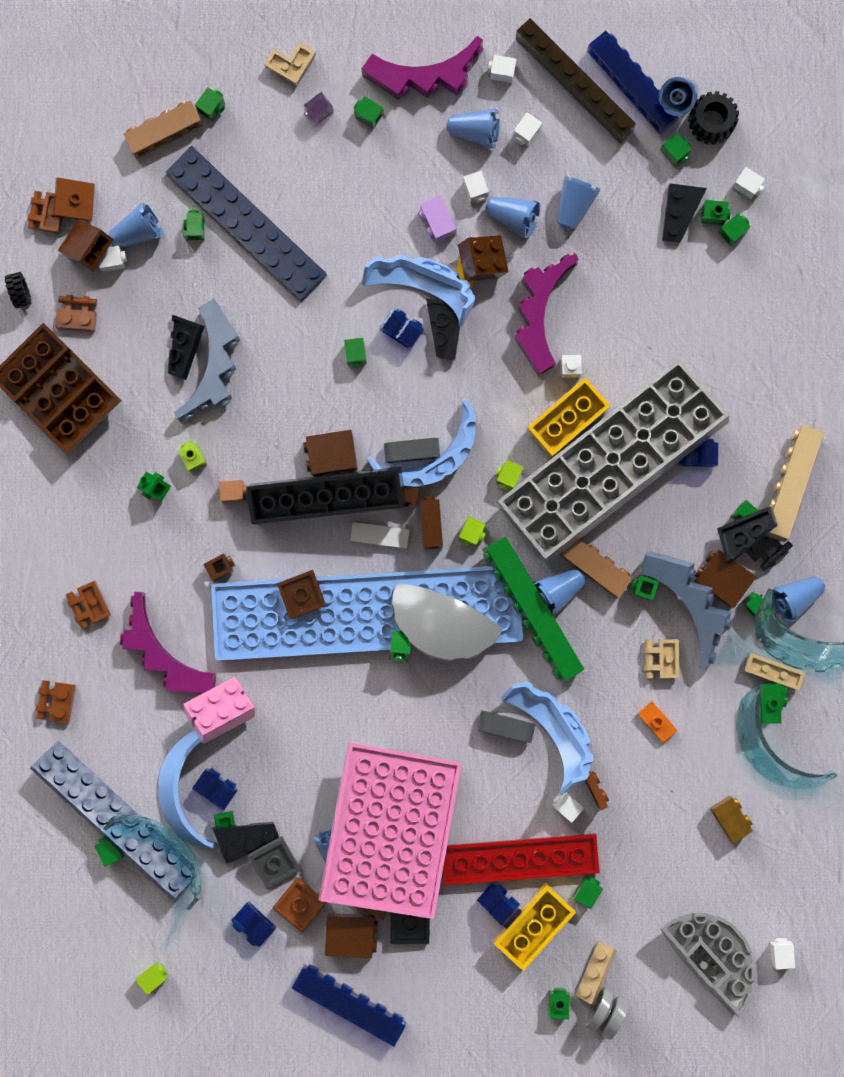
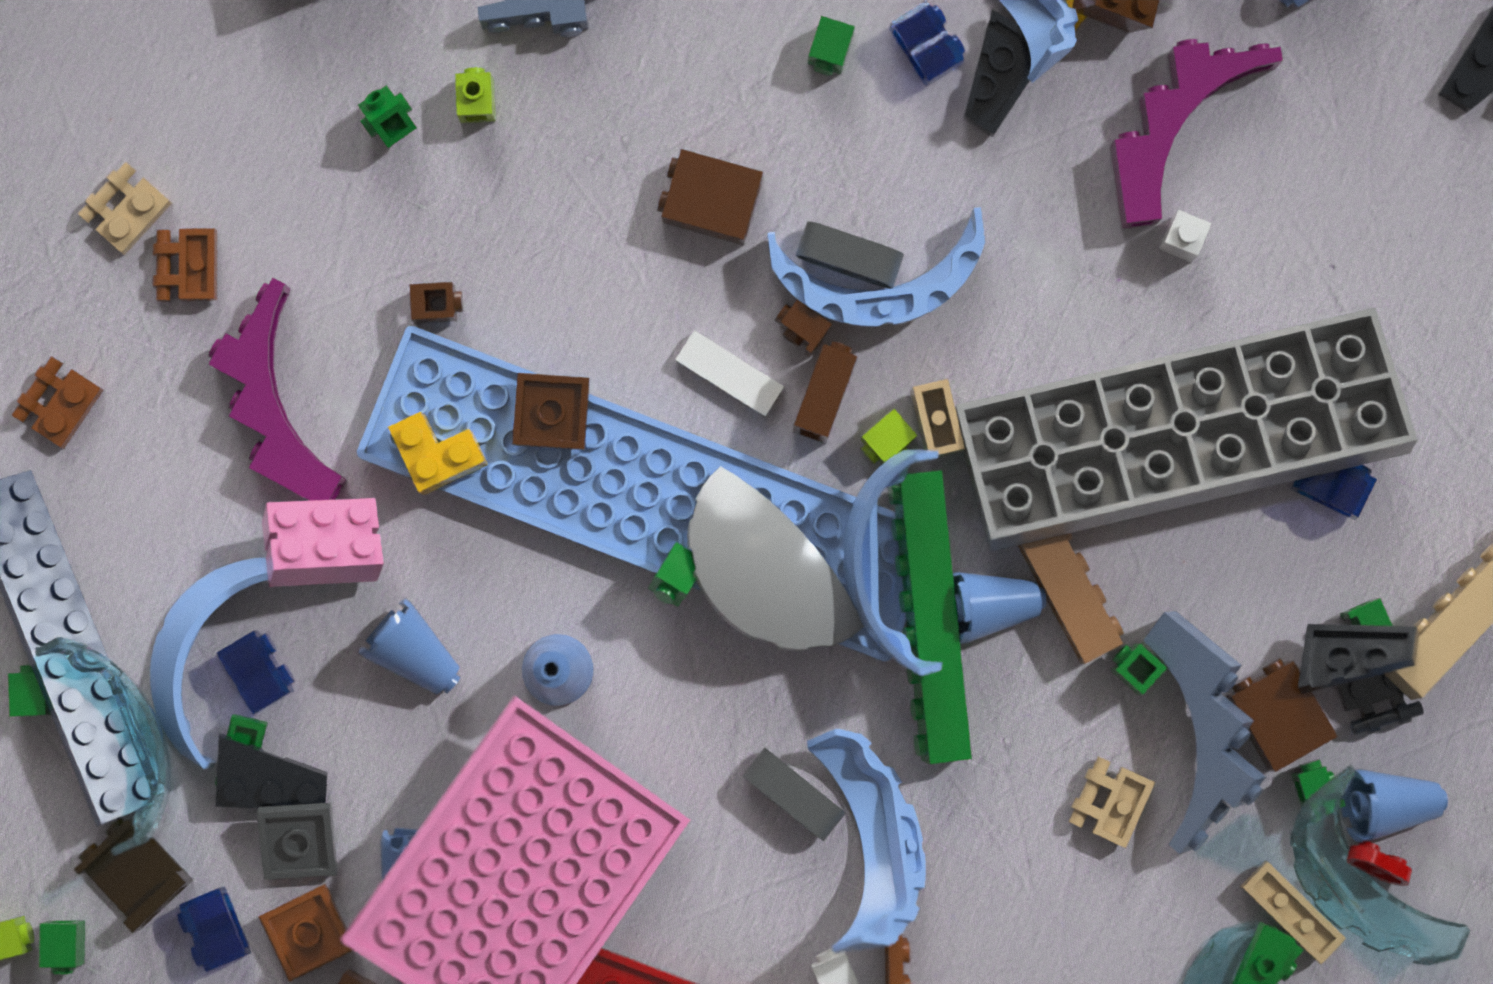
camera: 20 degrees right, 0 degrees up
nougat brick [219,480,247,503] -> none
black brick [246,466,406,525] -> none
lime brick [495,460,524,491] -> none
yellow brick [526,377,610,458] -> none
orange plate [637,701,677,743] -> none
none -> green brick [39,920,85,974]
none -> dark brown panel [74,817,193,933]
none -> tan plate [78,162,172,255]
none -> medium blue cone [359,598,461,695]
none -> yellow brick [388,412,488,495]
none -> medium blue cone [522,634,594,706]
none -> light blue windscreen [843,450,942,675]
none -> tan brick [910,379,965,460]
none -> red plate [1346,842,1413,886]

